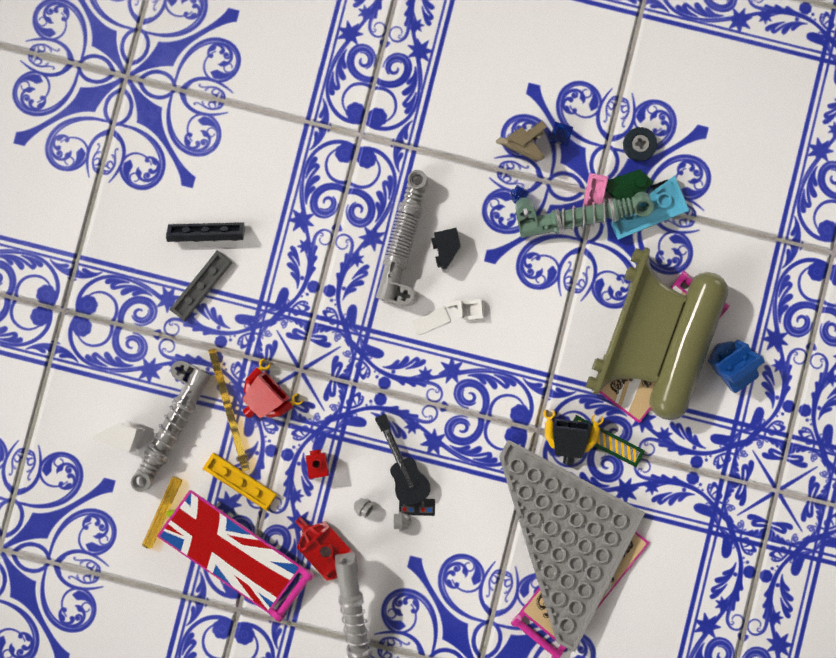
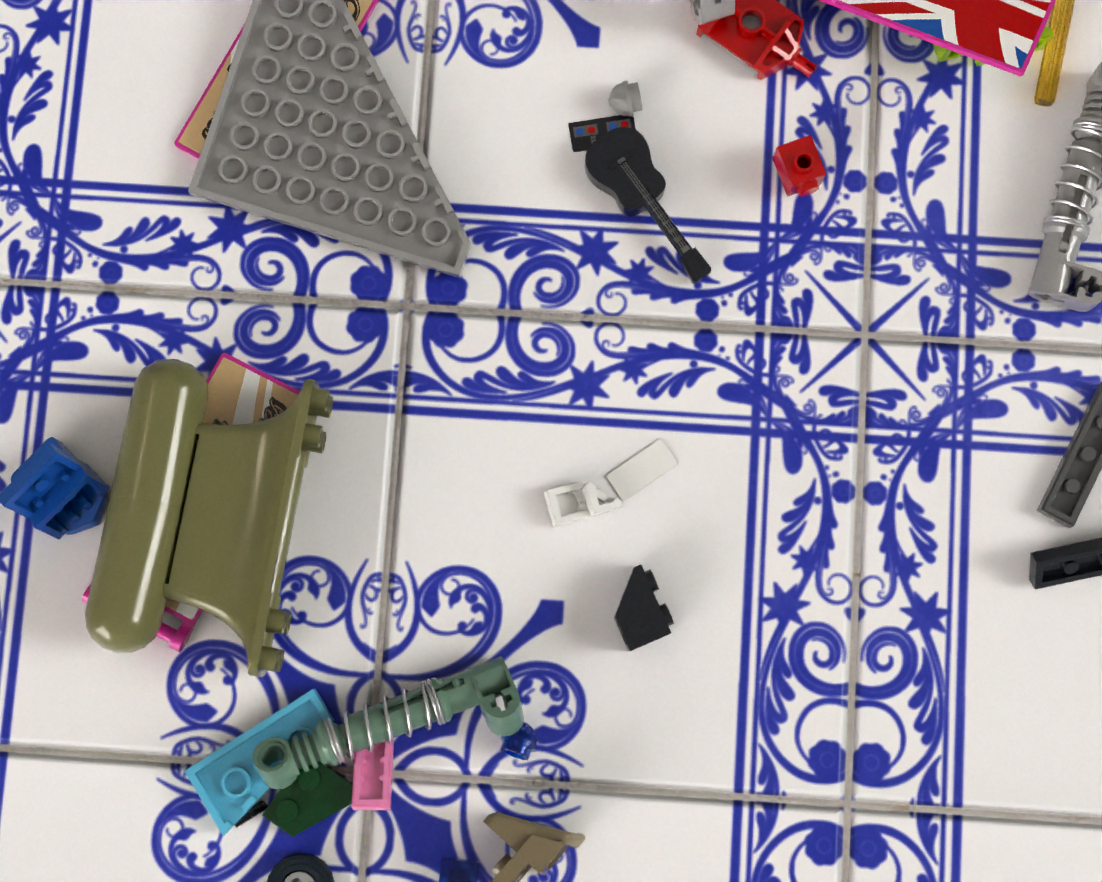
camera: 170 degrees right, 5 degrees down
yellow tile [202,452,277,511] -> none
clear yellow bar [208,348,250,472] -> none
torso [242,359,303,418] -> none
light grey plate [354,498,374,518] -> none
light grey piece [376,170,428,306] -> none
black torso [543,409,604,465] -> none
tile [573,415,645,467] -> none

